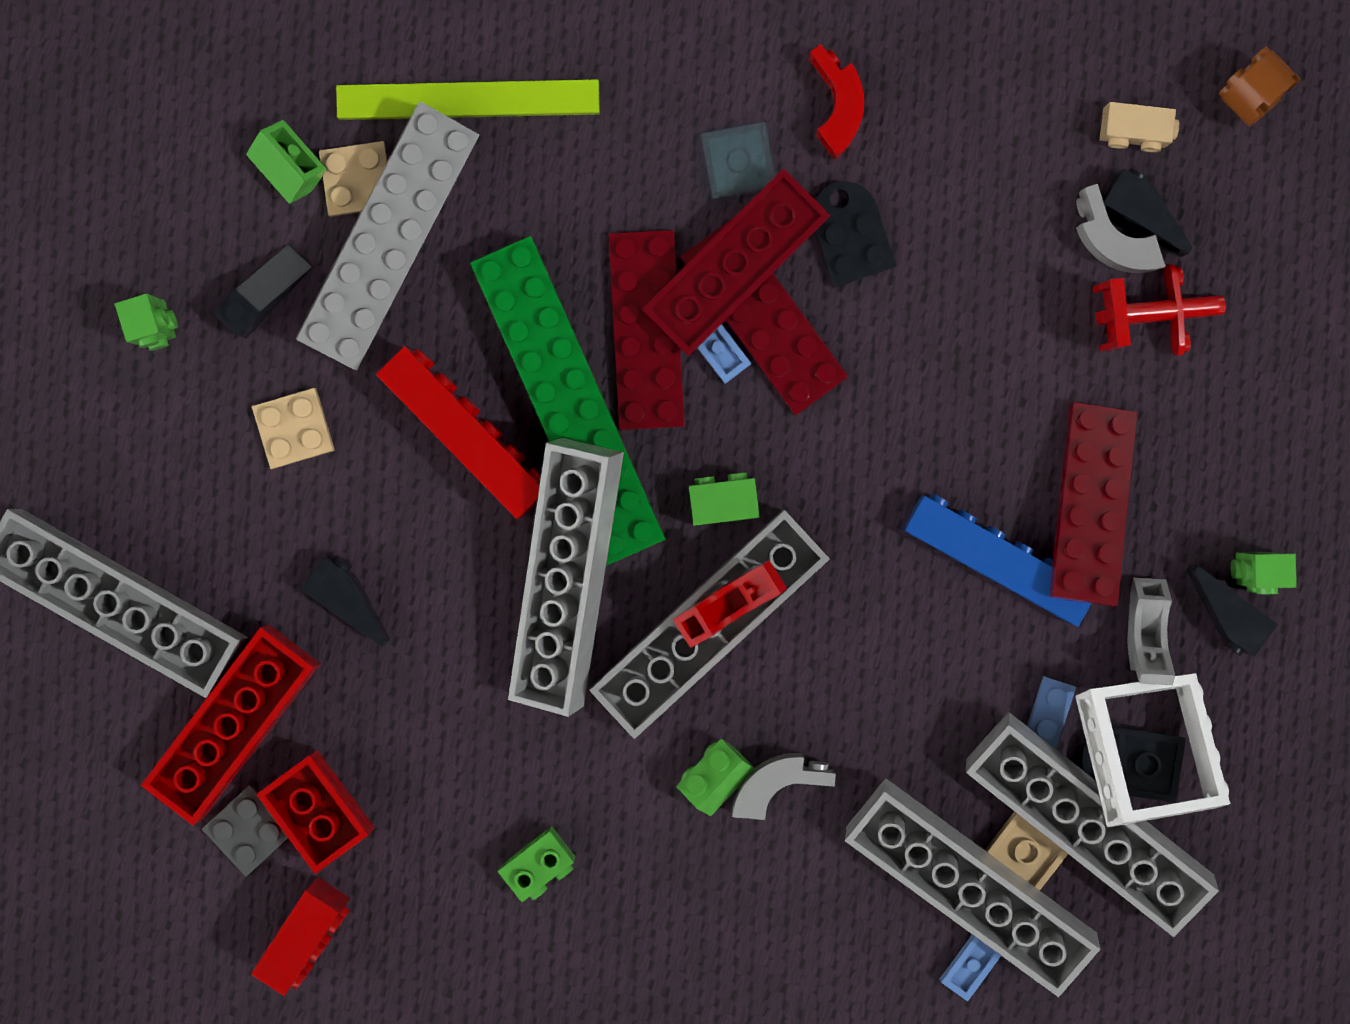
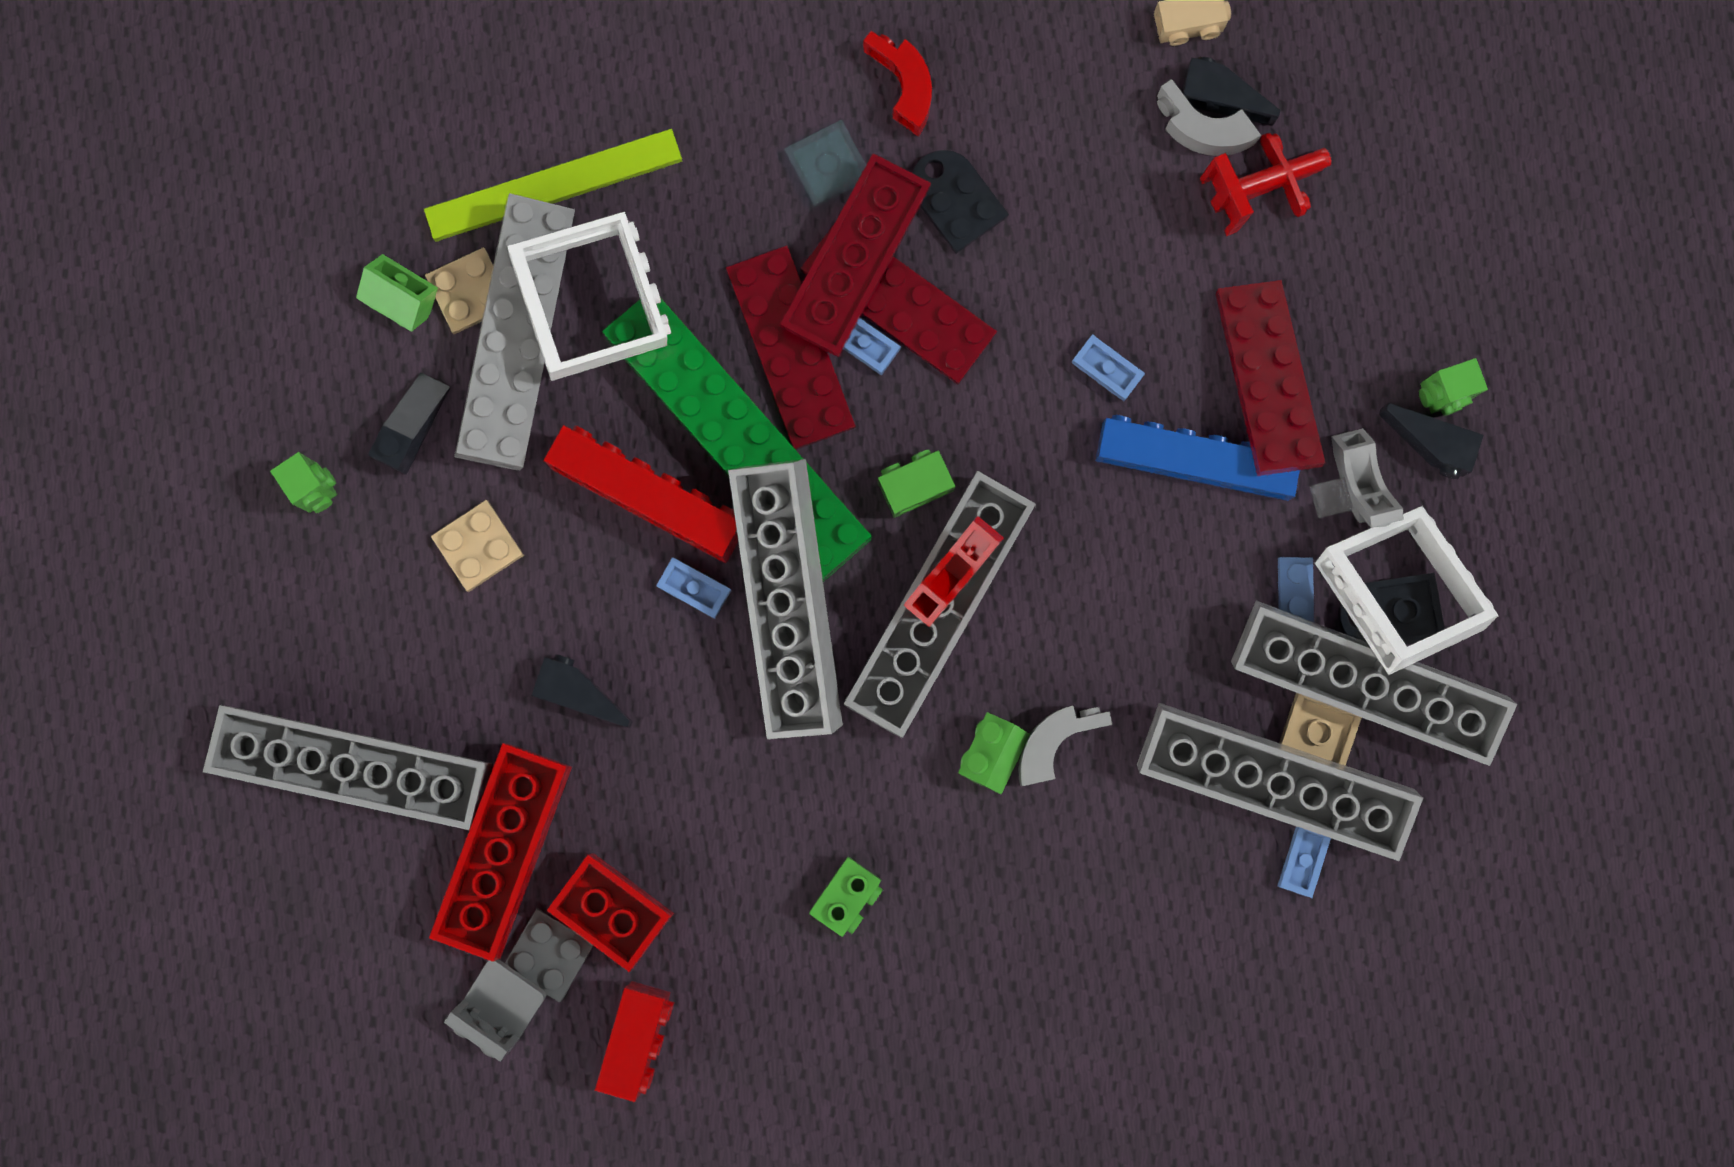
camera: 25 degrees left, 5 degrees down
none -> dark grey bracket [444,959,546,1062]
none -> white window [507,212,671,381]
none -> medium blue plate [656,557,731,619]
none -> medium blue plate [1071,334,1145,402]
none -> clear plate [1310,477,1353,519]

